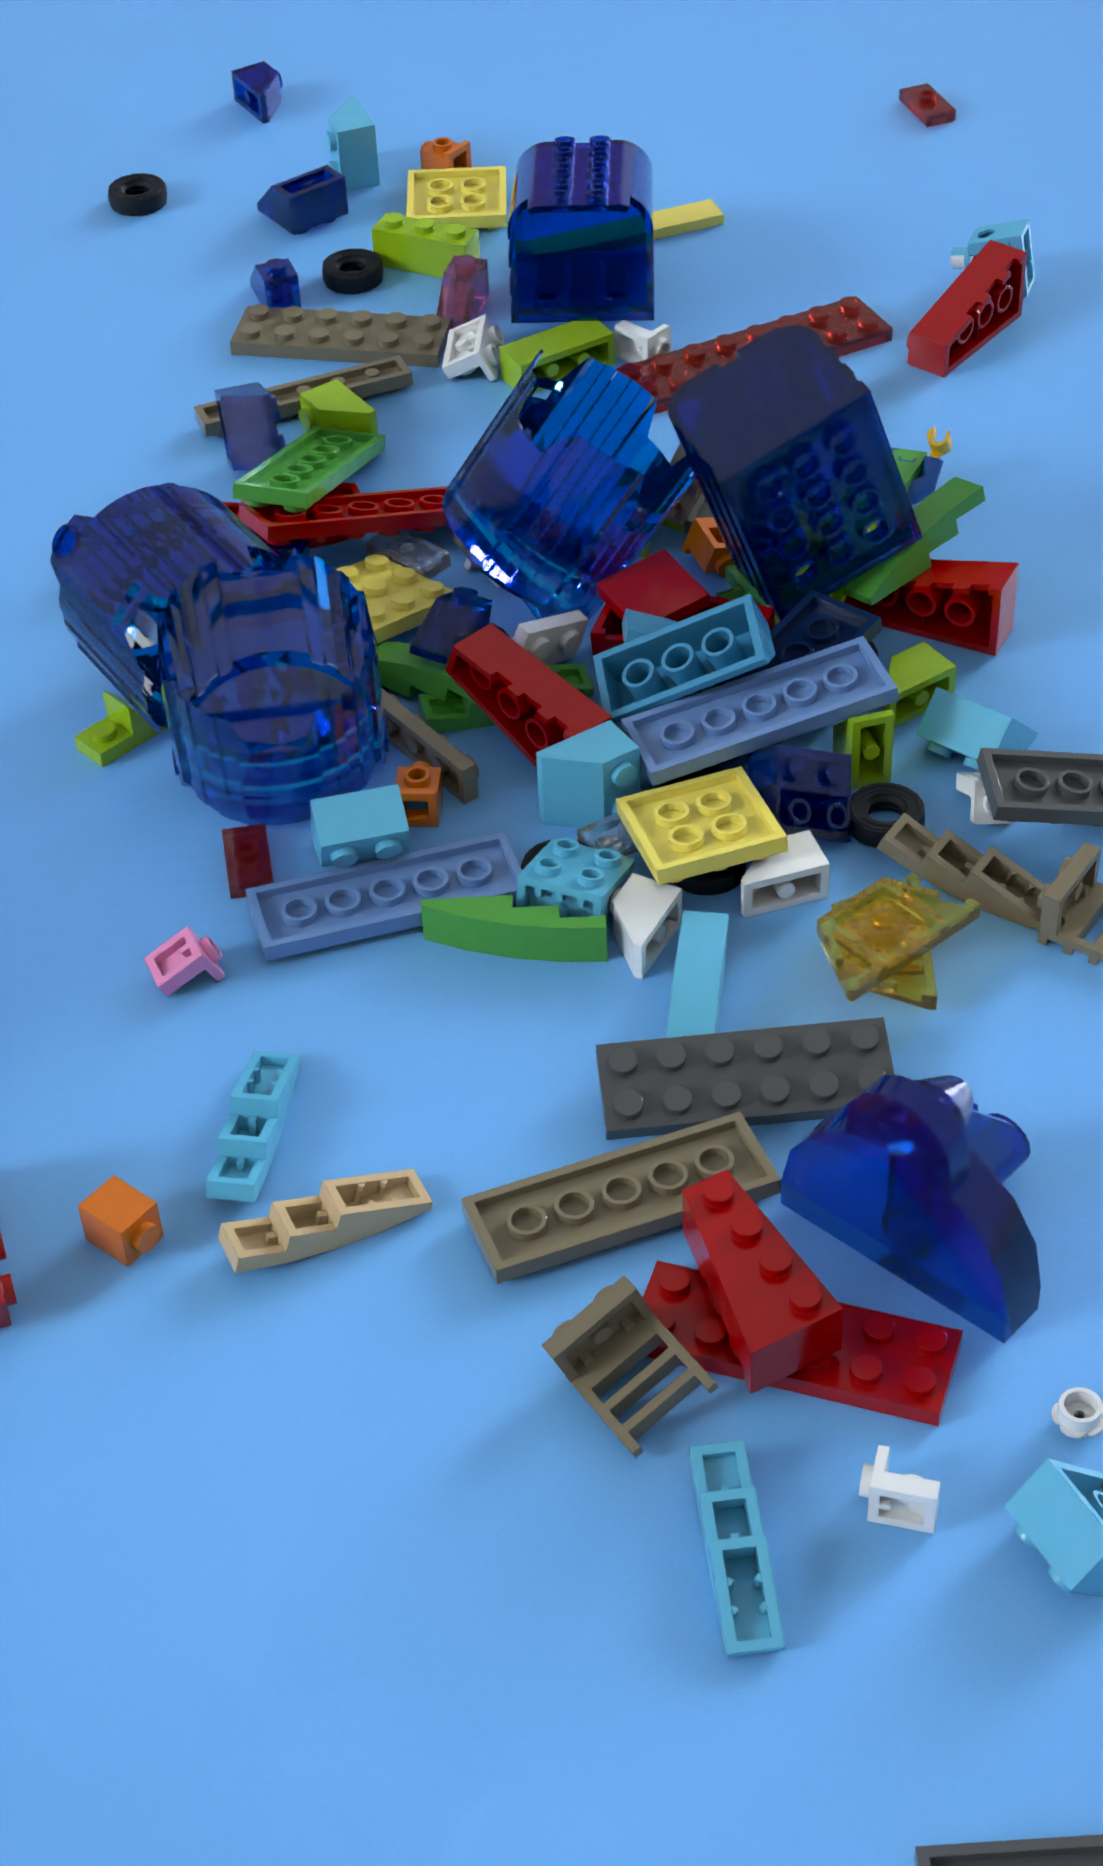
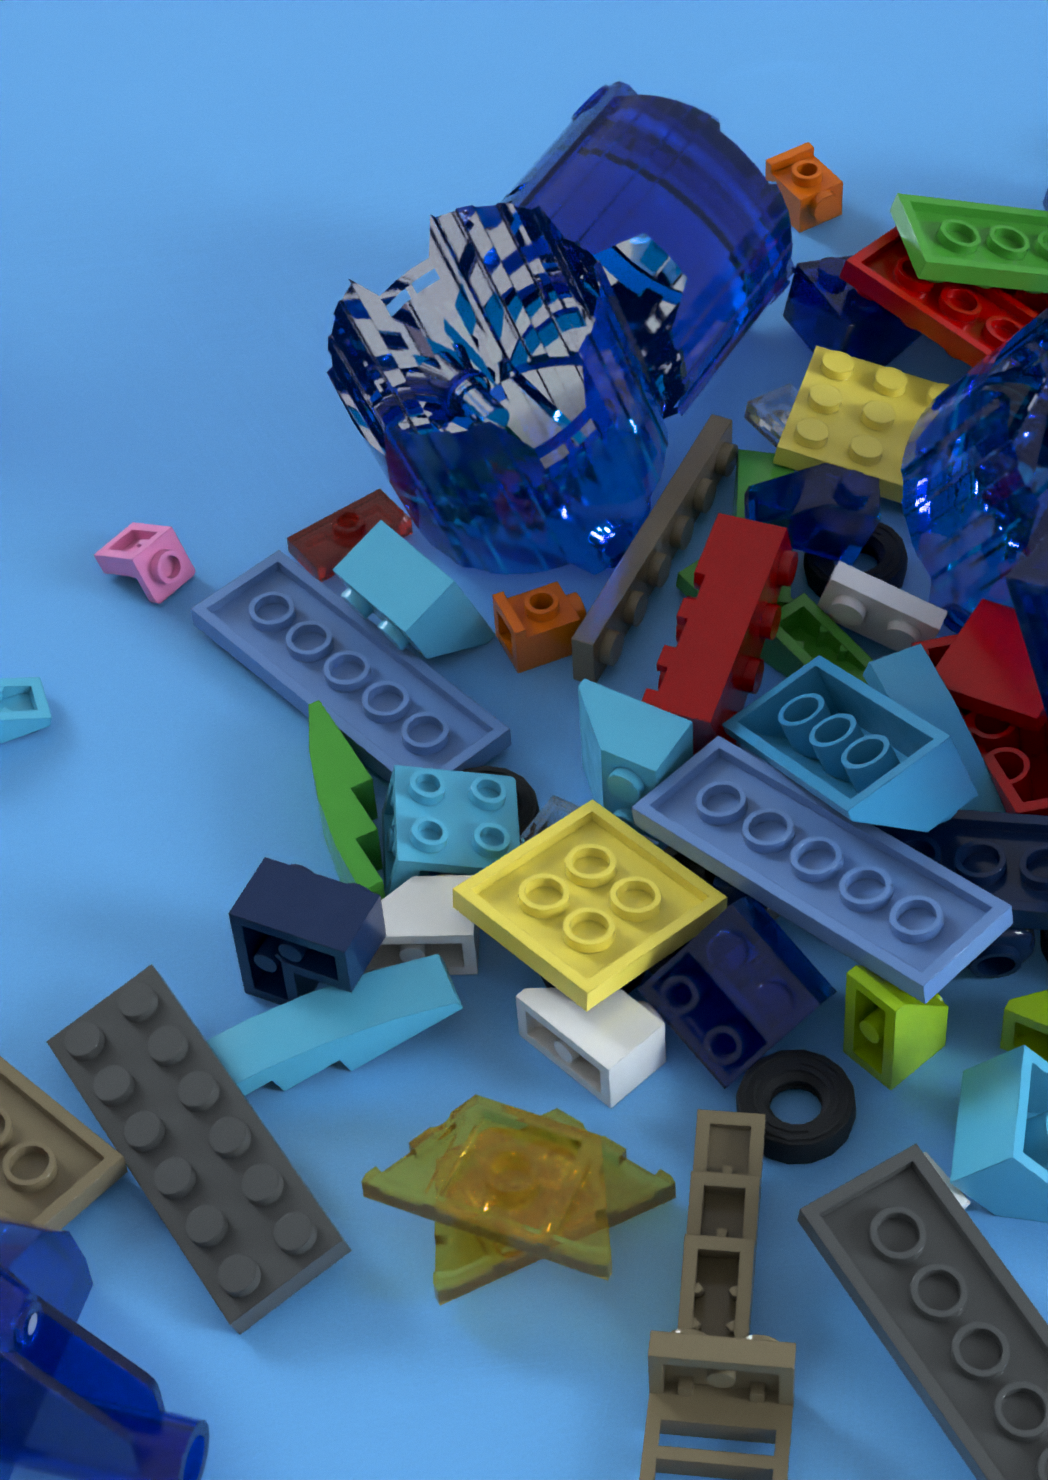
camera: 65 degrees right, 5 degrees up
none -> dark blue brick [228,857,386,1005]

